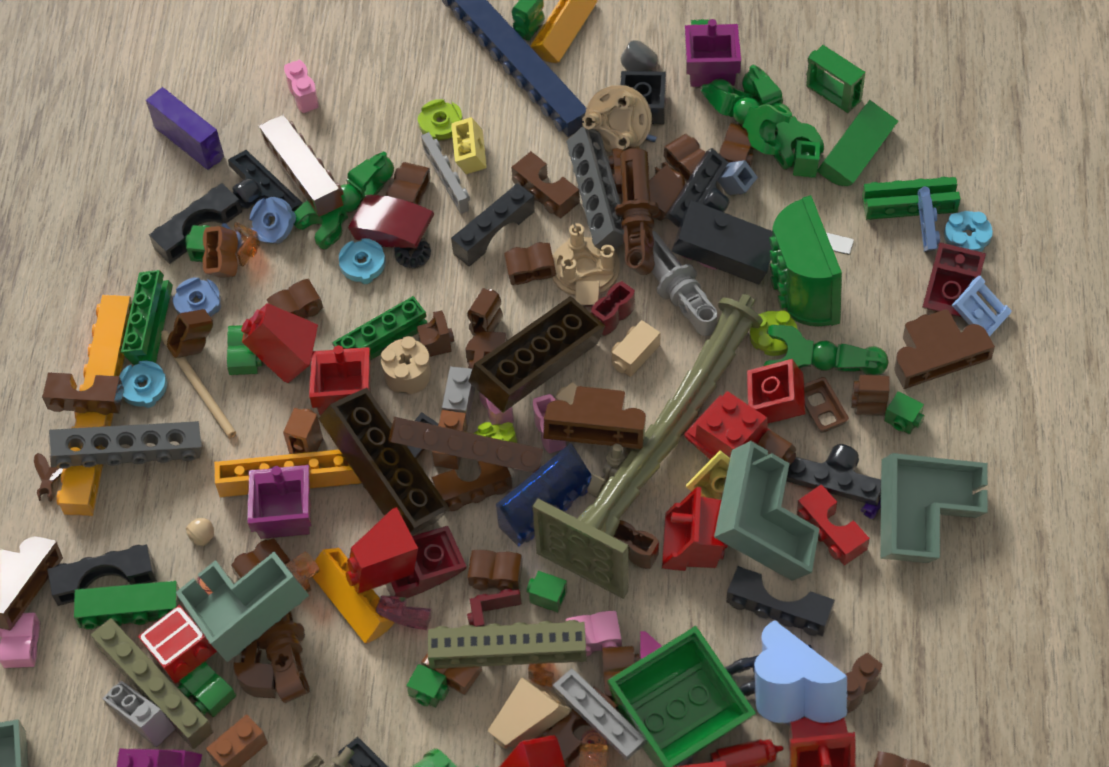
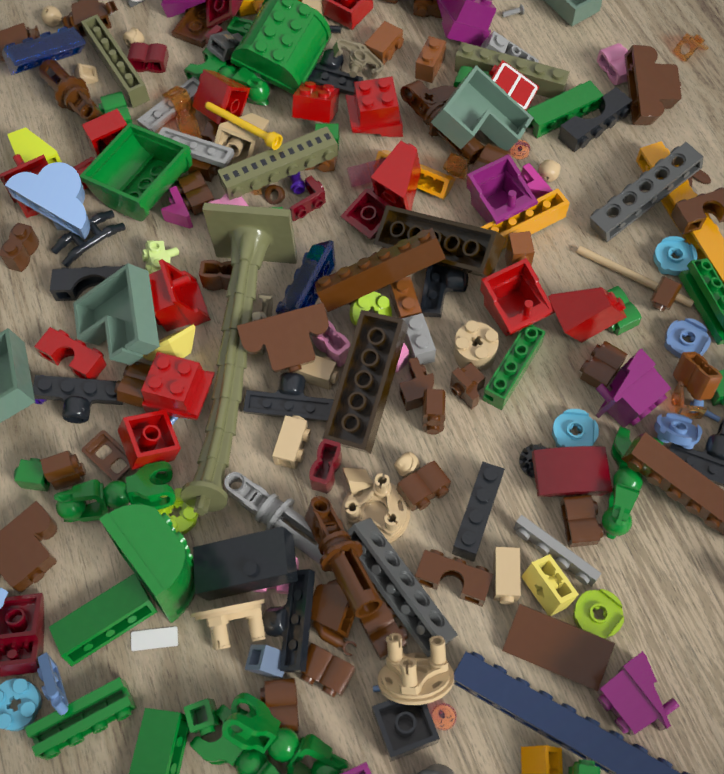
camera: 155 degrees right, 5 degrees up
reddish brown brick [467,550,523,591] -> none
none -> green brick [49,573,158,667]
none -> yellowish green brick [142,240,179,274]
none -> tan piece [190,599,266,650]
none -> yellow piece [205,102,283,150]
none -> black plate [243,372,334,422]
none -> red brick [292,81,340,123]
none -> red piece [345,76,403,137]
none -> tan piece [394,452,420,477]
none -> tan brick [493,547,521,605]
none -> reddish brown tile [502,604,615,691]
none -> dark pink slope [521,163,553,199]
none -> magenta piece [596,348,671,428]
none -> magenta piece [597,651,680,736]

